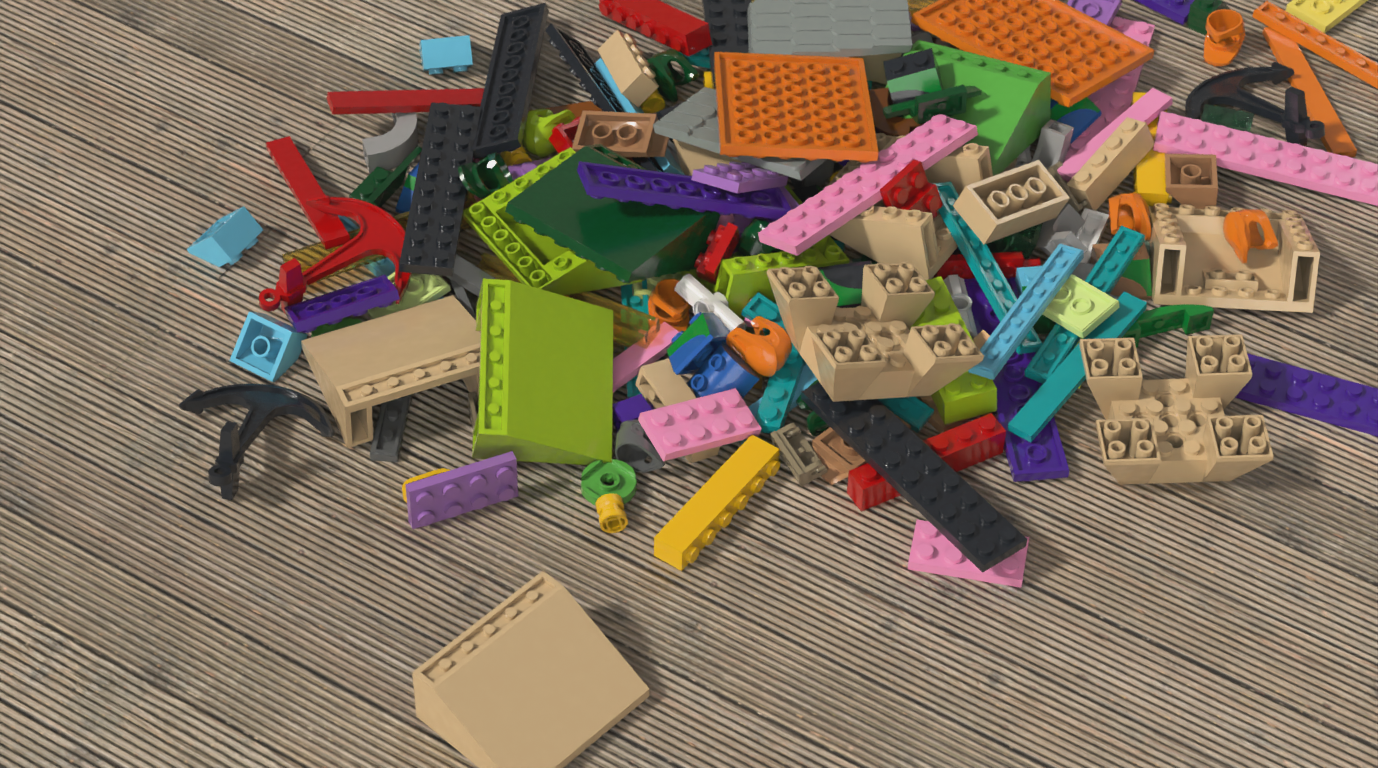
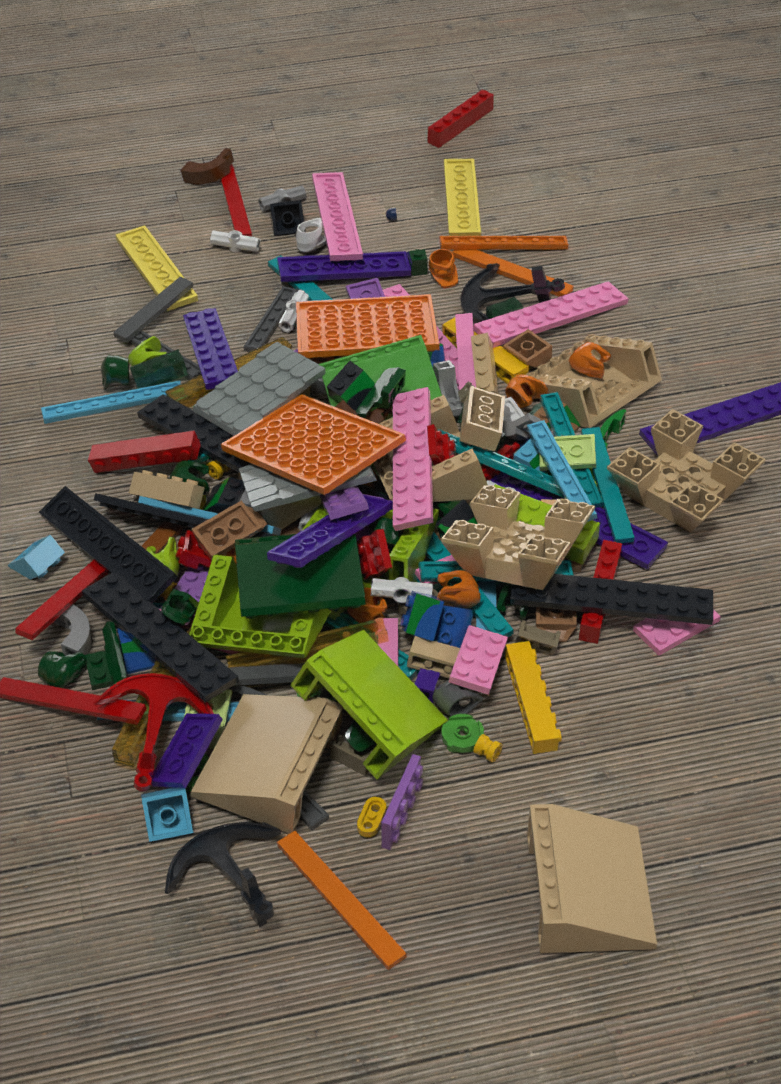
camera: 45 degrees left, 0 degrees up
medium azure slope [186,206,263,267] -> none
none -> dark green helmet [38,651,86,688]
none -> orange tile [277,830,407,970]

